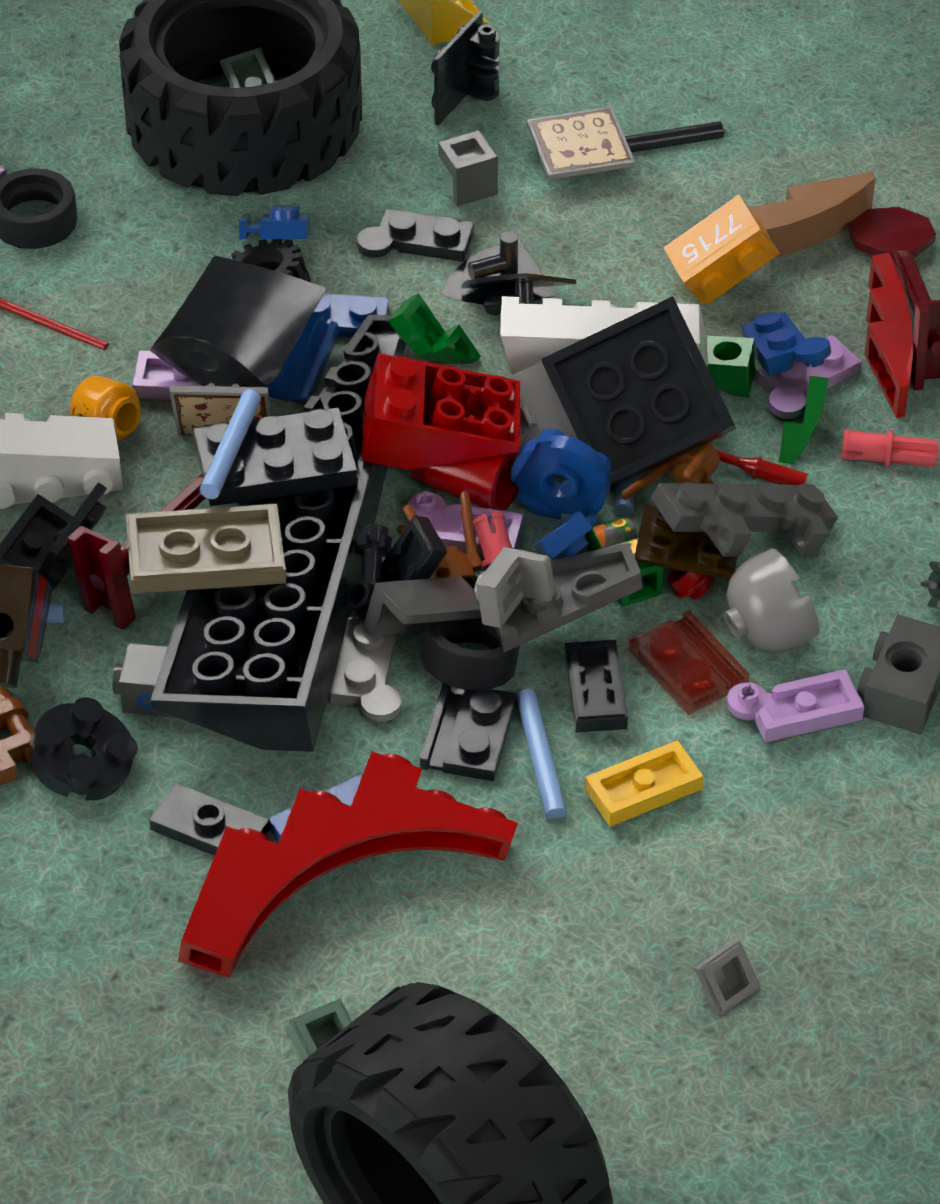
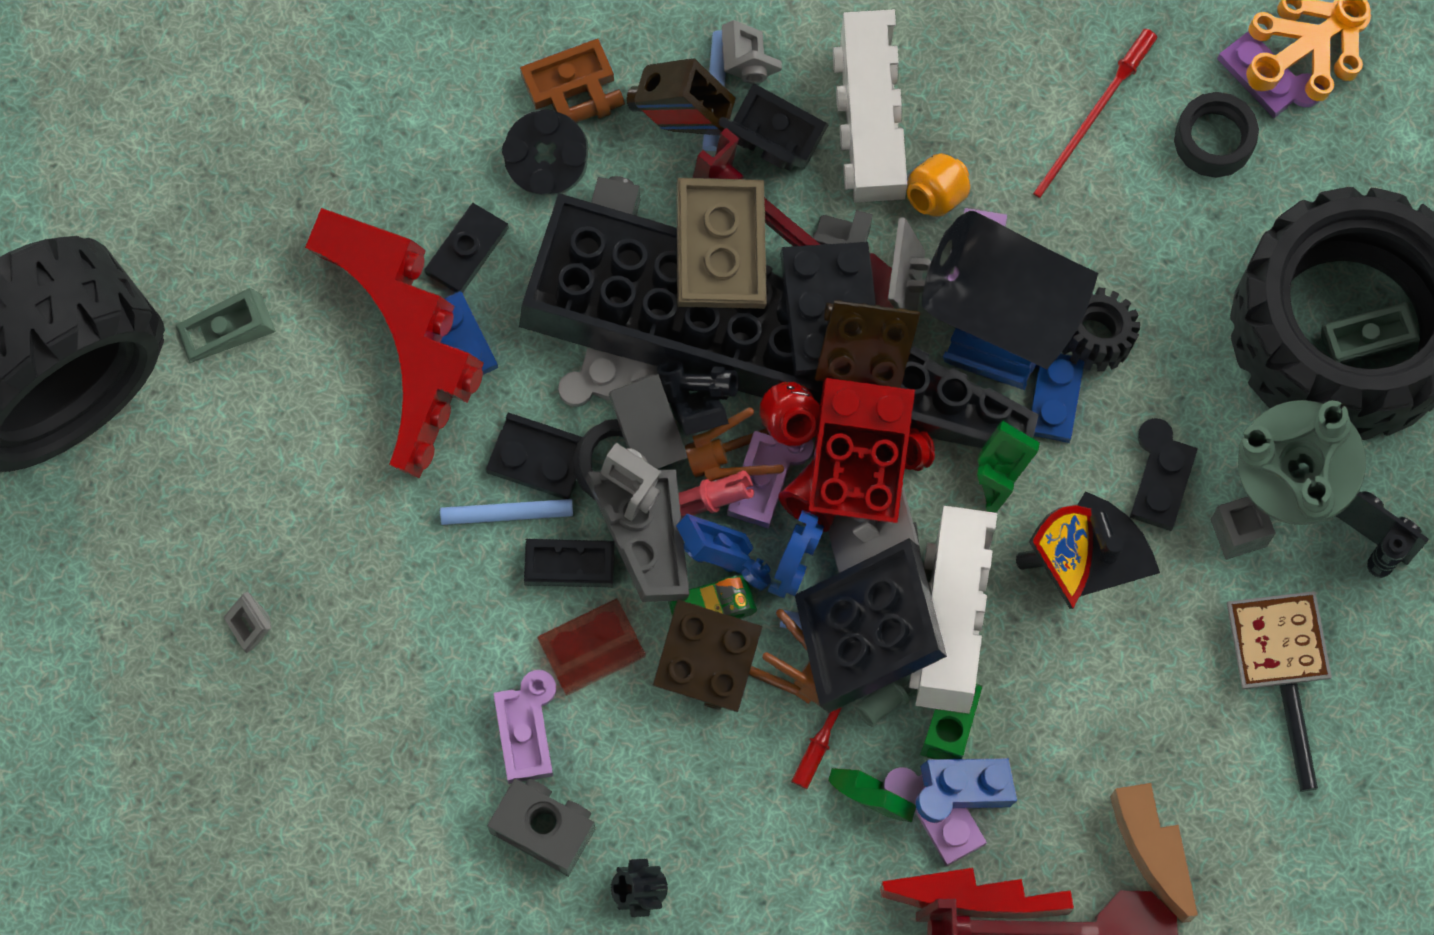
camera: 95 degrees right, 25 degrees up
light blue bar [200,389,261,499] -> none
blue plate [239,205,310,239] -> none
yellow plate [584,740,704,827] -> none
dark grey hinge [651,482,838,557] -> none
light orange brick [664,195,780,304] -> none
light grey cylinder [724,548,820,653] -> none
coral axle [841,429,939,468] -> none
none -> red head [759,382,821,446]
none -> dark grey panel [812,210,873,245]
none -> dark brown hinge [814,300,920,388]
none -> sand green piece [1238,400,1366,525]

